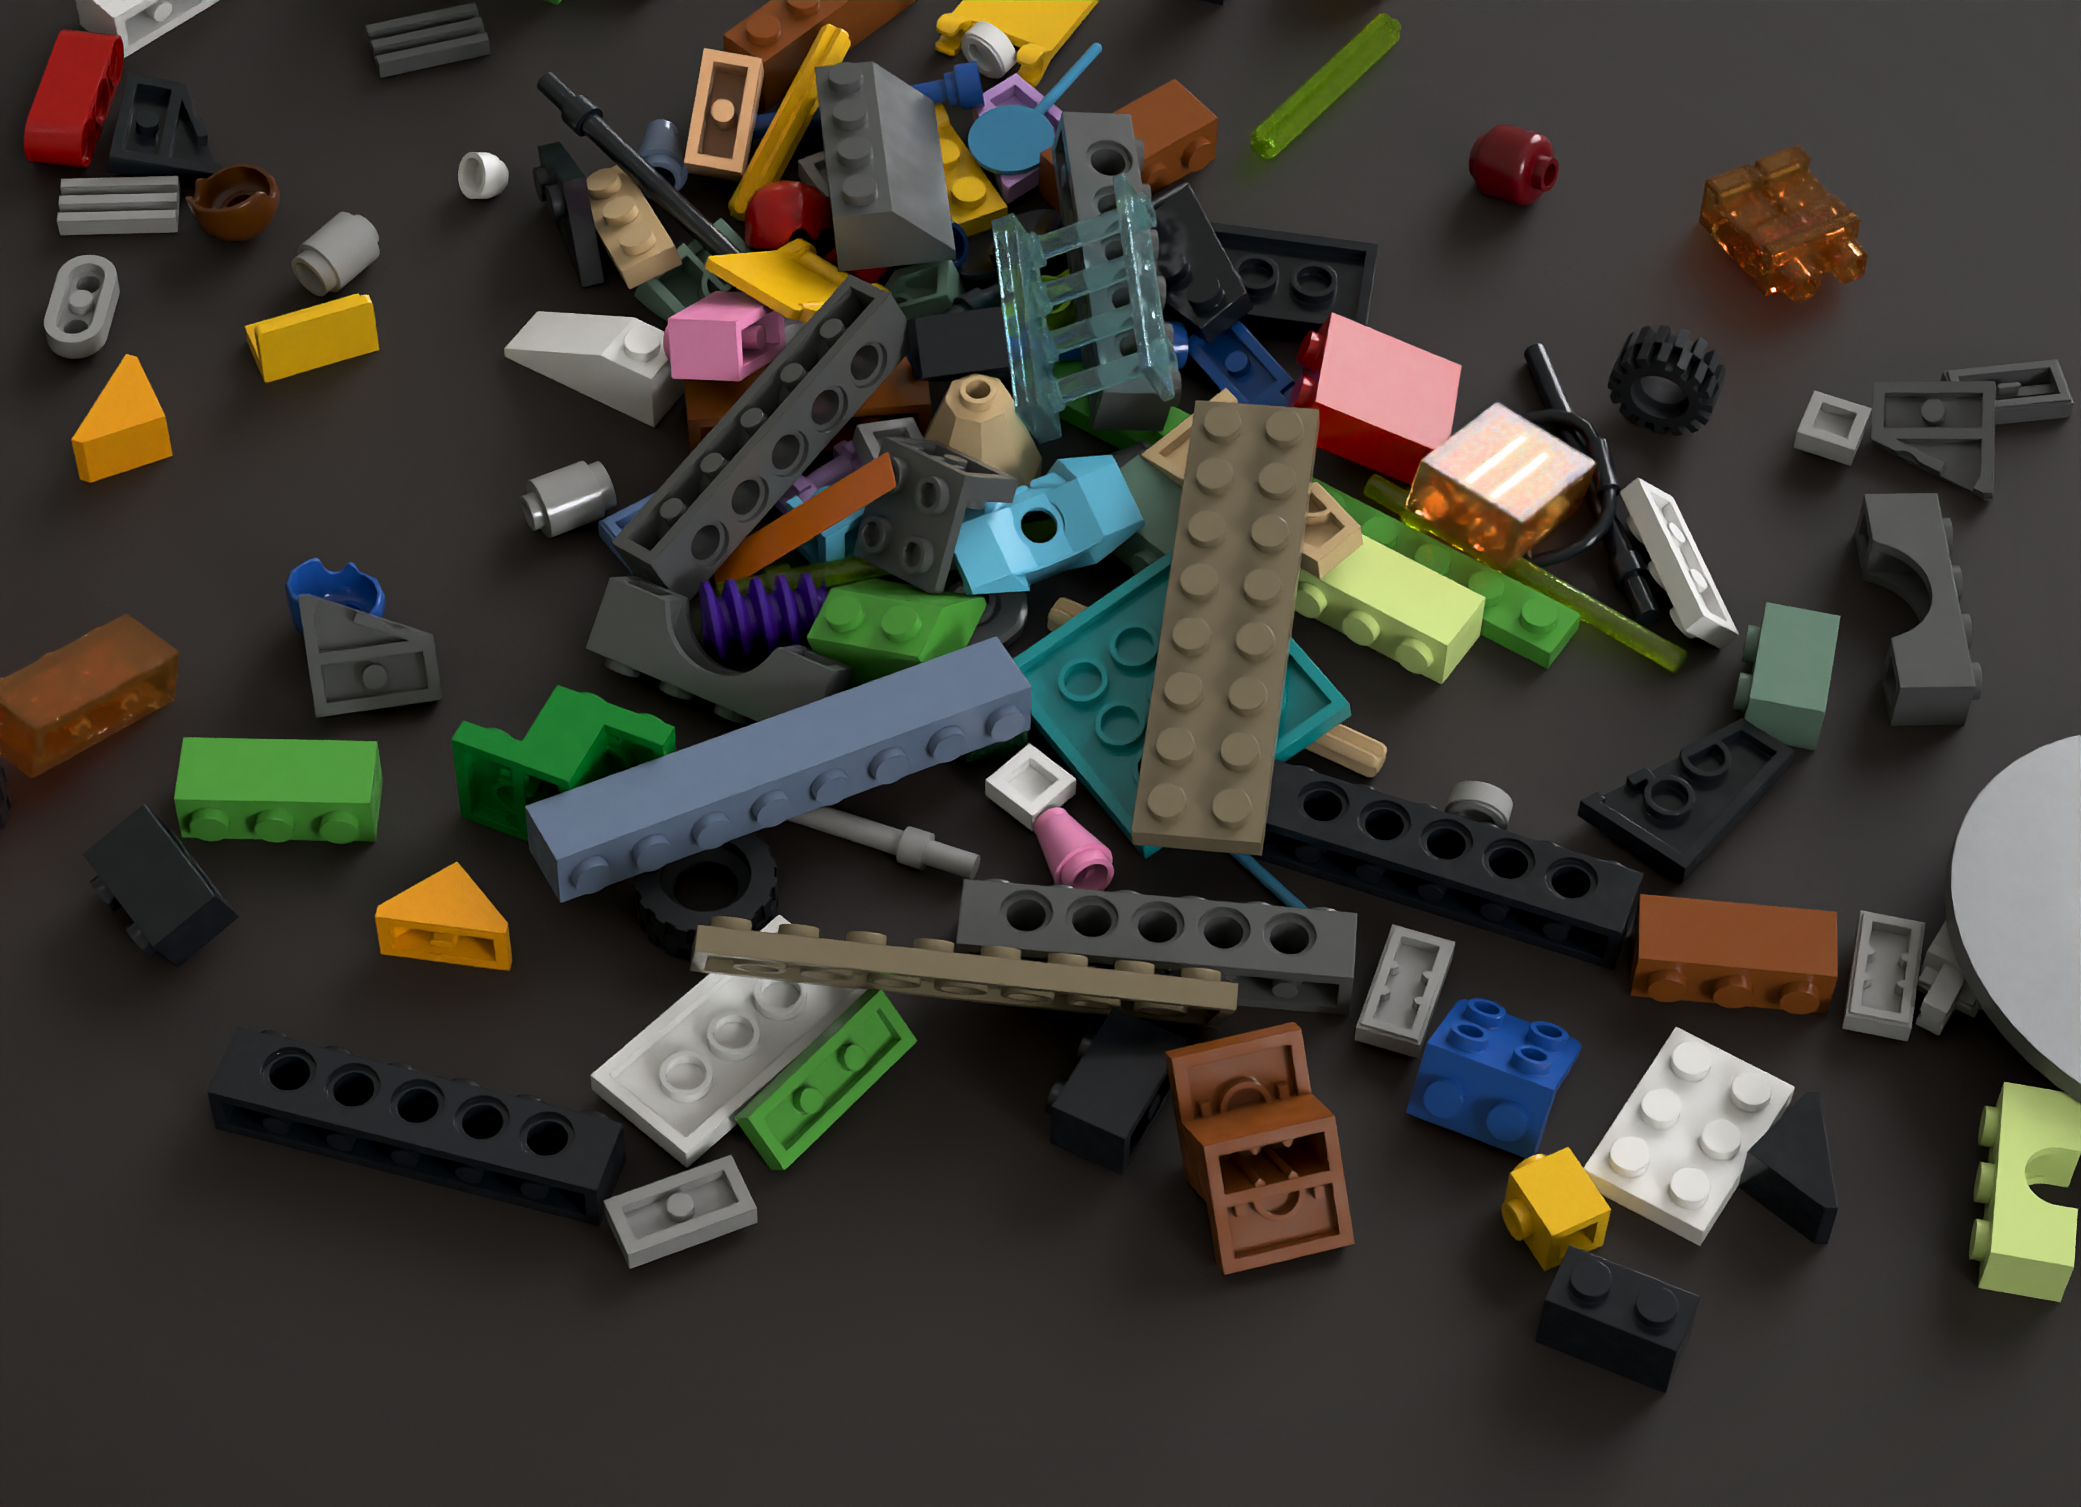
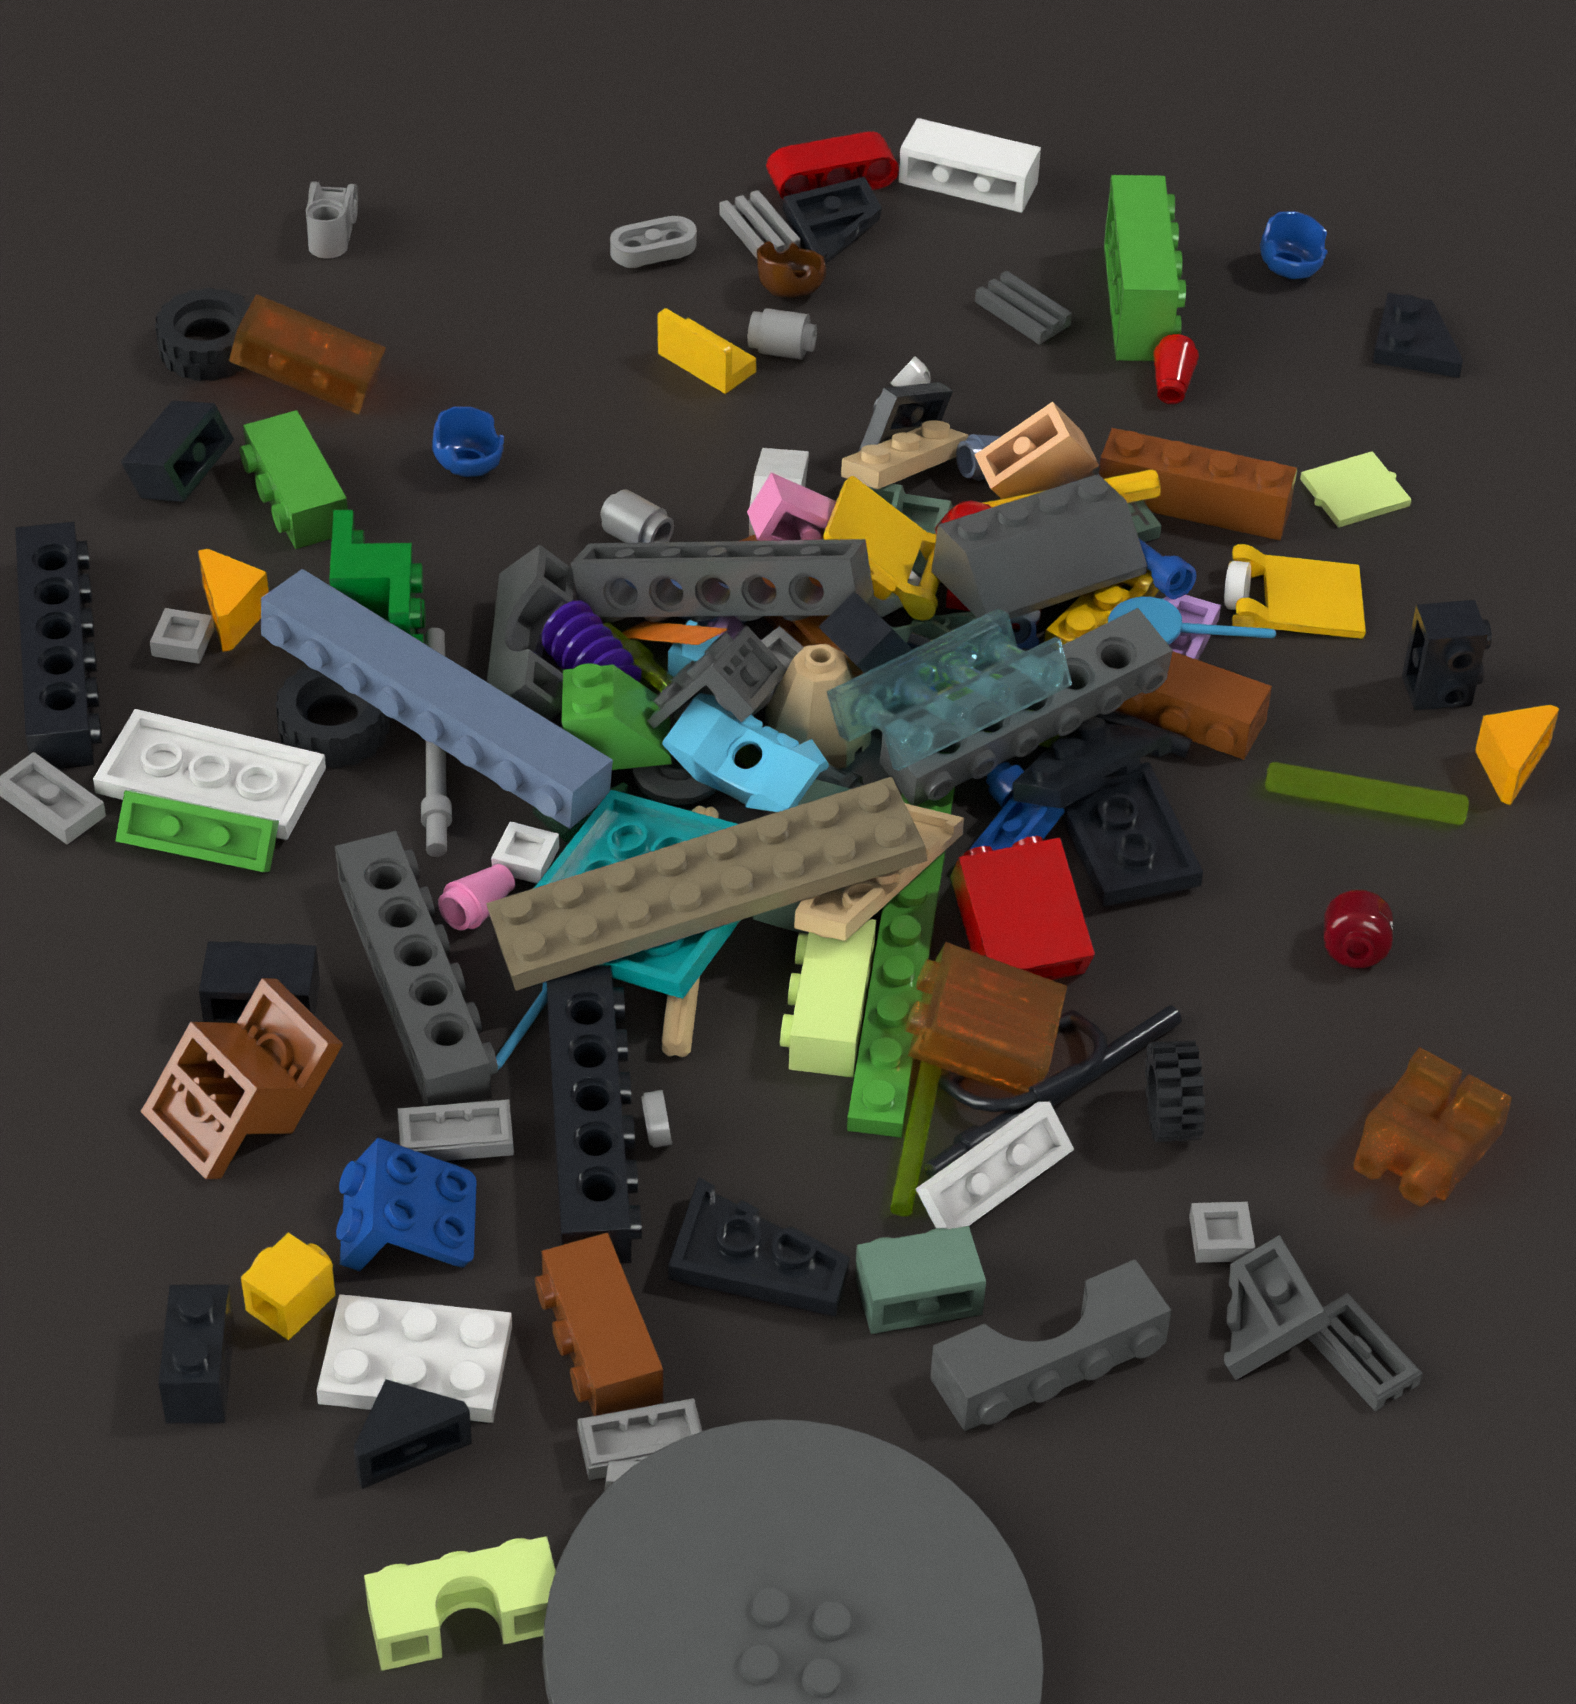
camera: 65 degrees right, 5 degrees down
light orange slope [71,354,173,483] -> none
dark grey wing [298,593,443,718] -> none
black bar [537,72,742,256] -> none
dark tan plate [690,916,1239,1028] -> none
none -> light grey plate [150,608,214,664]

